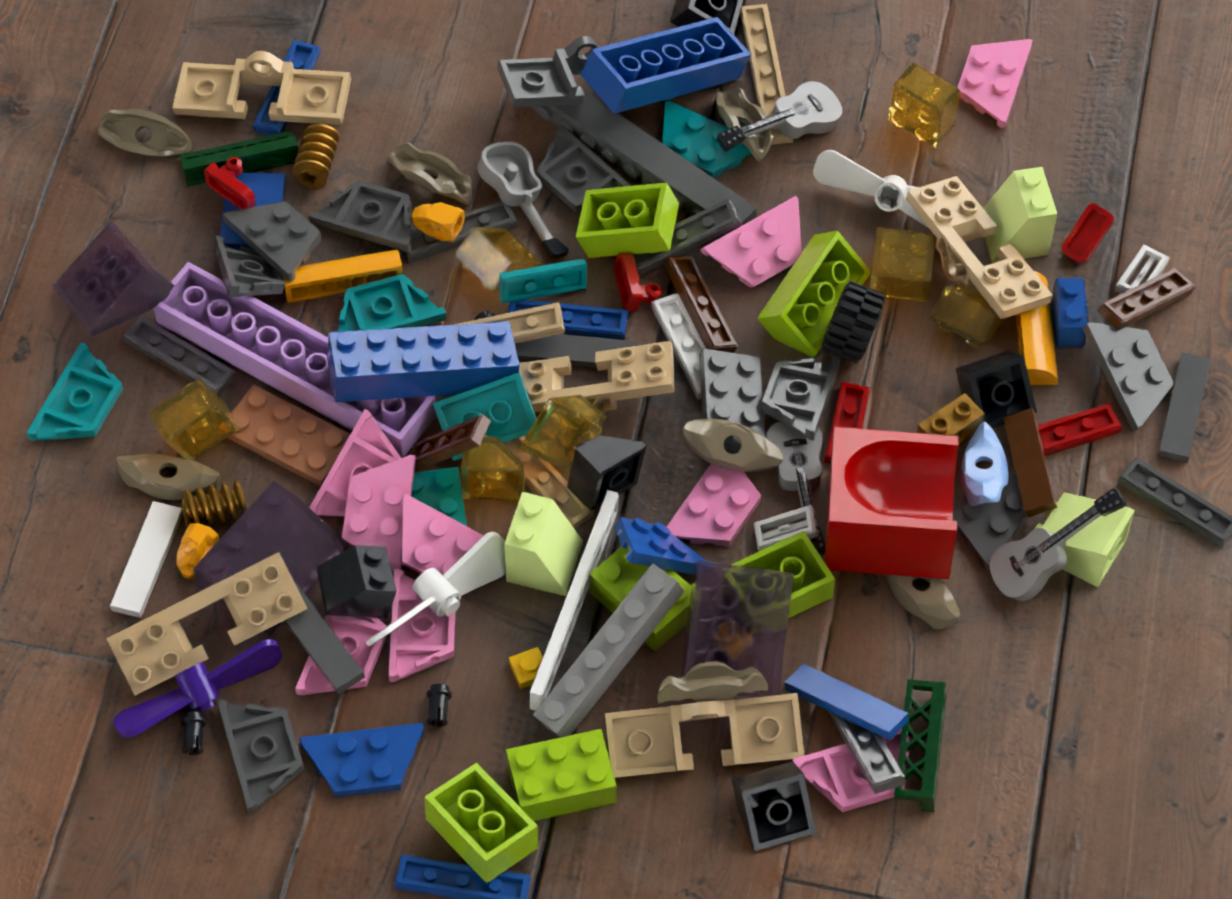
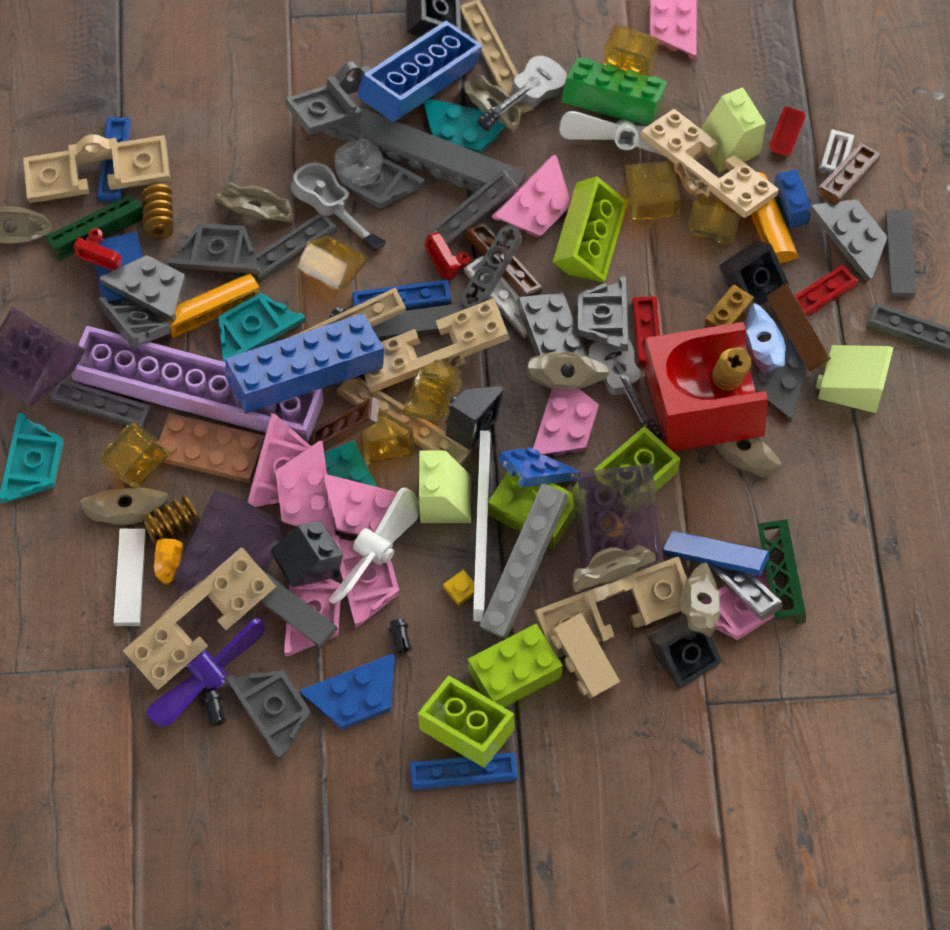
camera: 15 degrees left, 5 degrees up
light orange rock [412,202,465,242] -> none
teal plate [433,372,540,461] -> none
teal tile [499,258,587,303] -> none
lime brick [576,183,679,258] -> none
white tile [754,505,819,551] -> none
black tyre [822,281,885,364] -> none
light grey piece [990,488,1127,601] -> none
none -> clear plate [335,138,383,186]
none -> dark grey beam [462,225,522,309]
none -> tan brick [550,613,620,699]
none -> green brick [562,58,668,126]
none -> dark tan piece [680,562,720,637]
none -> pearl gold piece [712,348,751,391]

